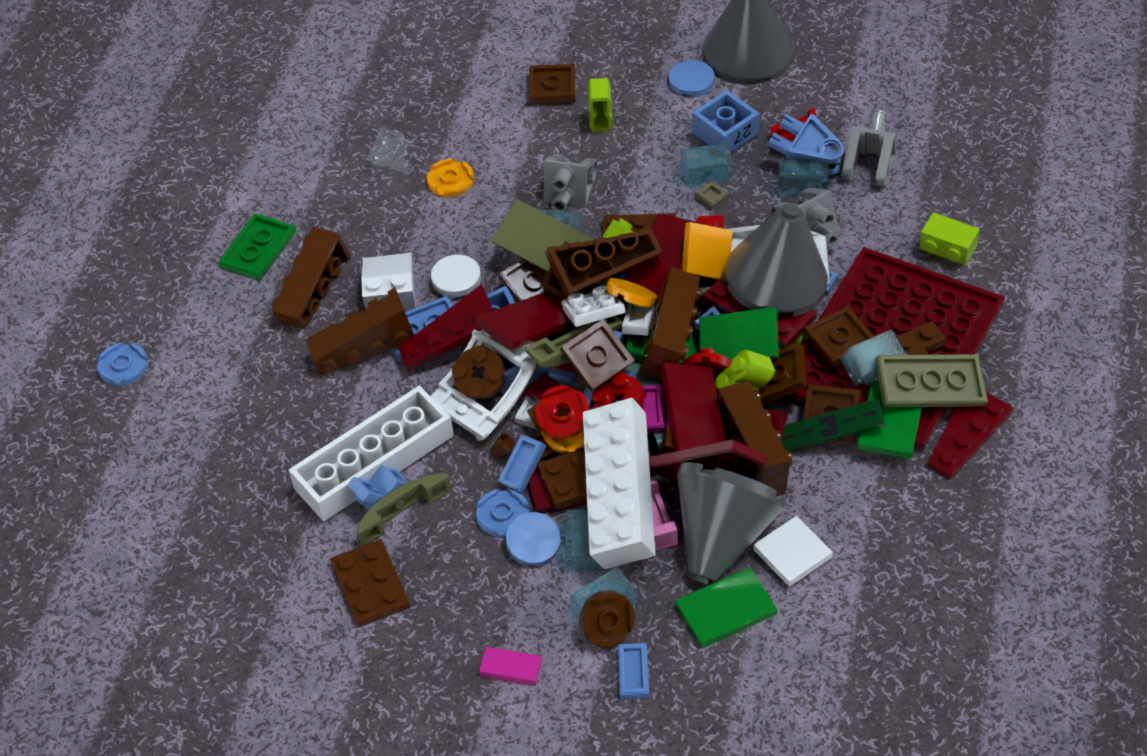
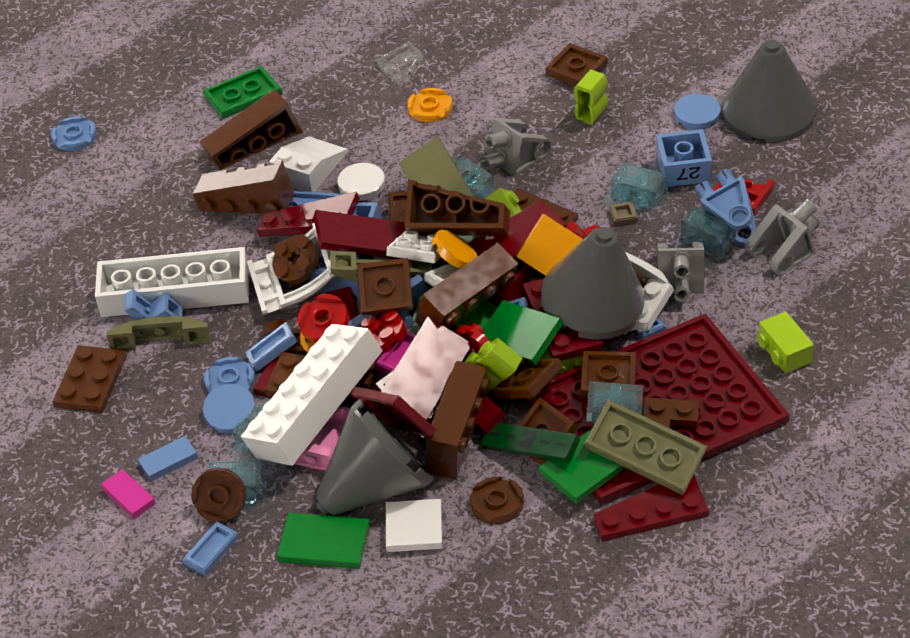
camera: 35 degrees right, 5 degrees down
none -> medium blue tile [138,436,198,482]
none -> reddish brown tile [469,476,524,524]

